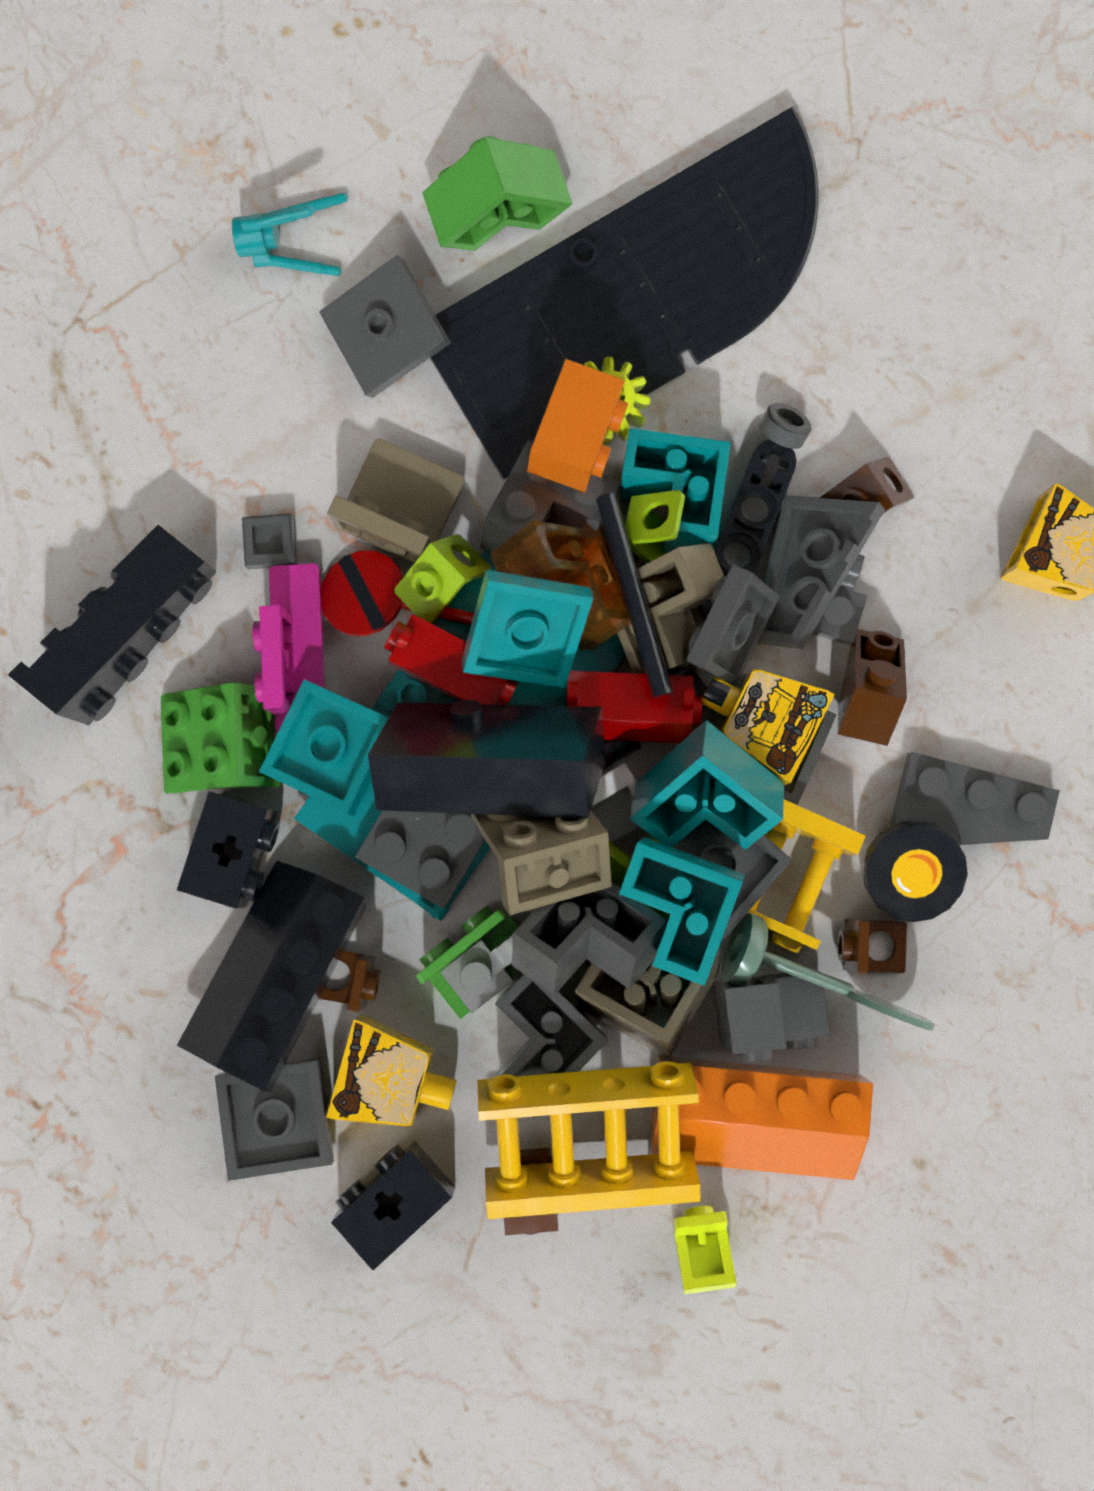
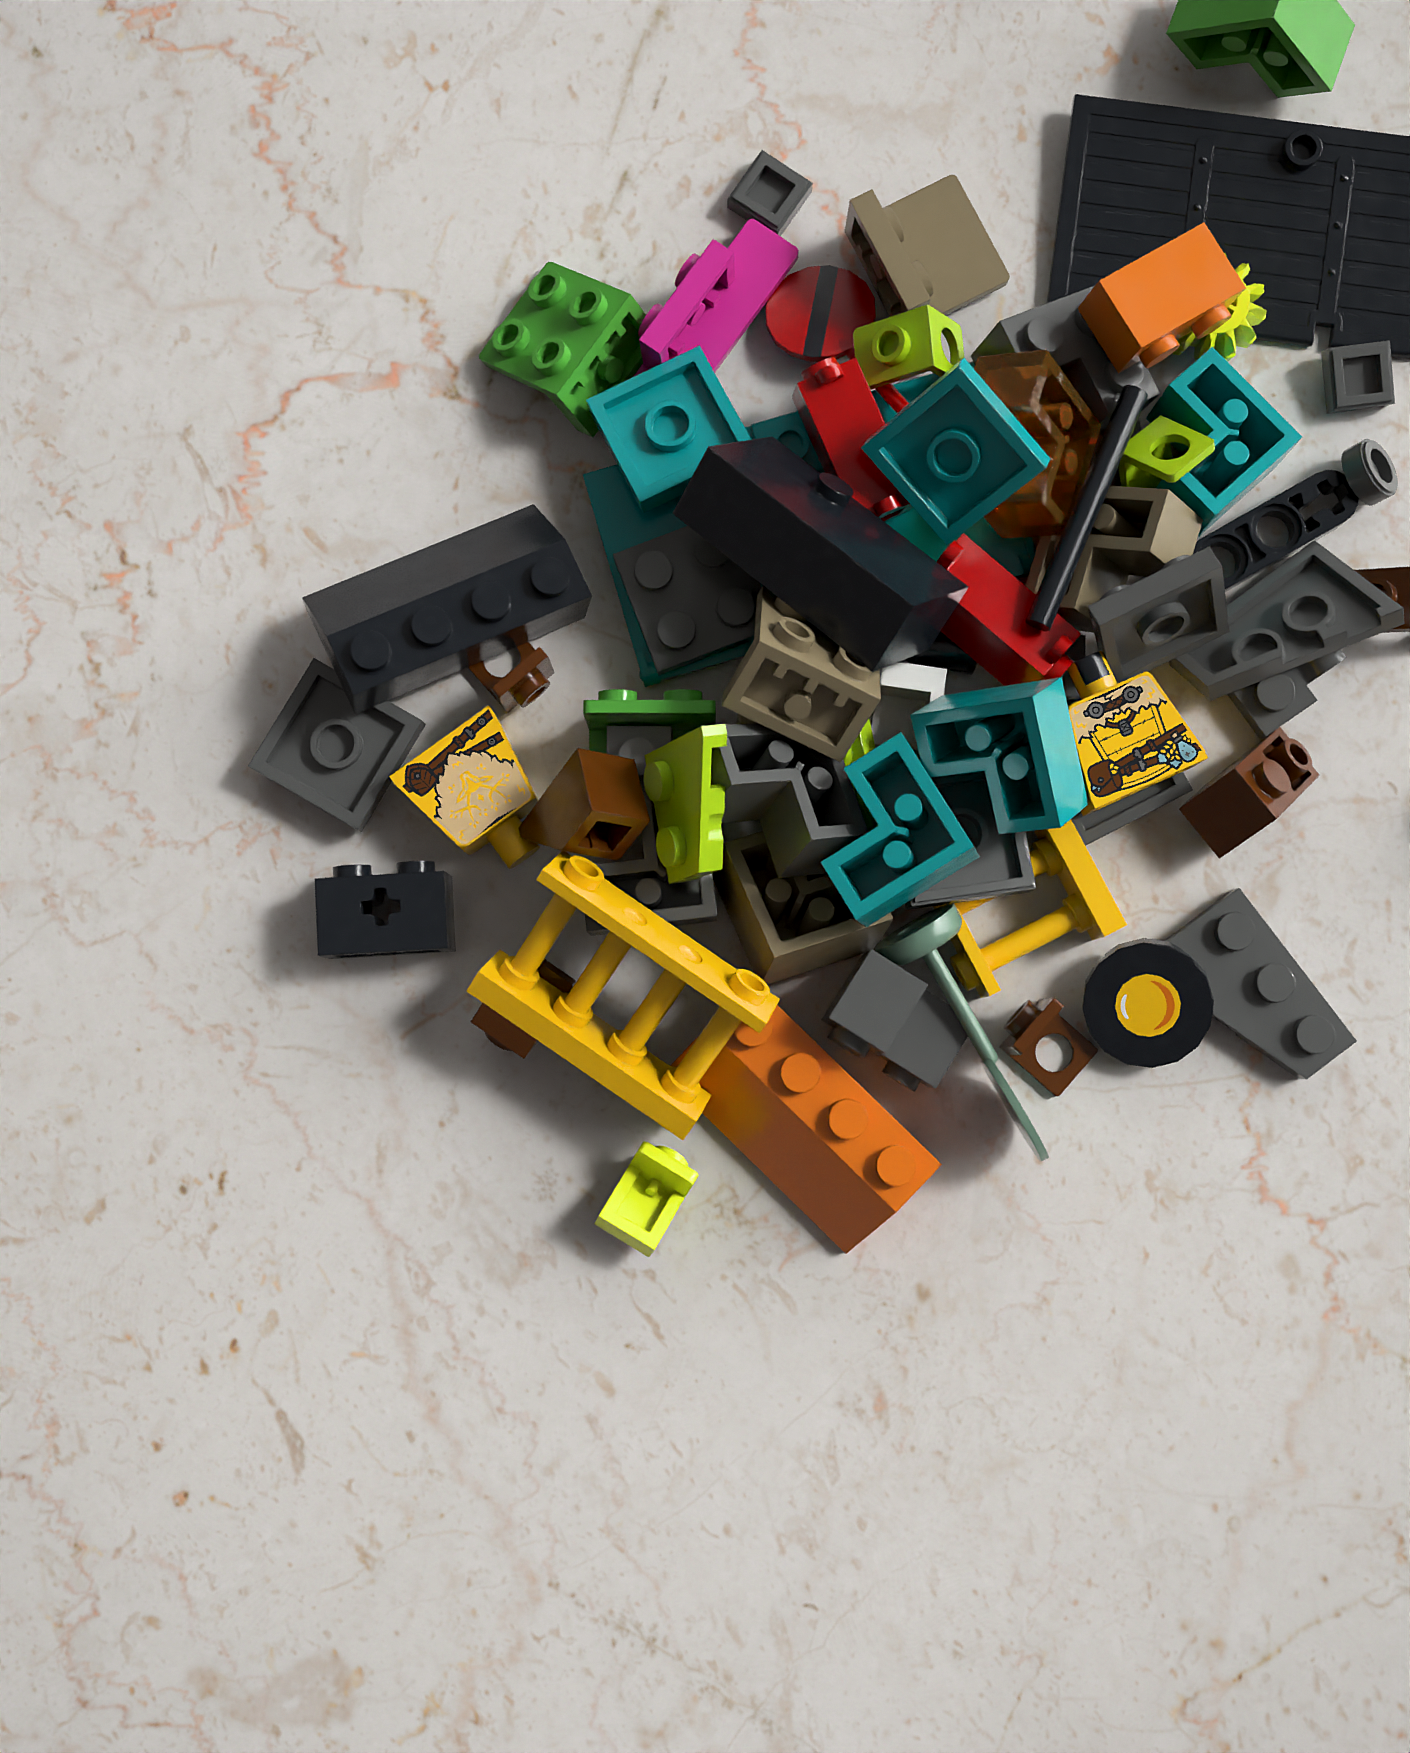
camera: 40 degrees right, 0 degrees up
black wedge [8,525,216,725] -> none
black brick [177,791,280,909] -> none
dark grey plate [319,255,451,398] -> none
none -> reddish brown slope [518,748,650,861]
none -> lime wing [644,724,727,884]
none -> dark grey tile [1321,340,1395,414]

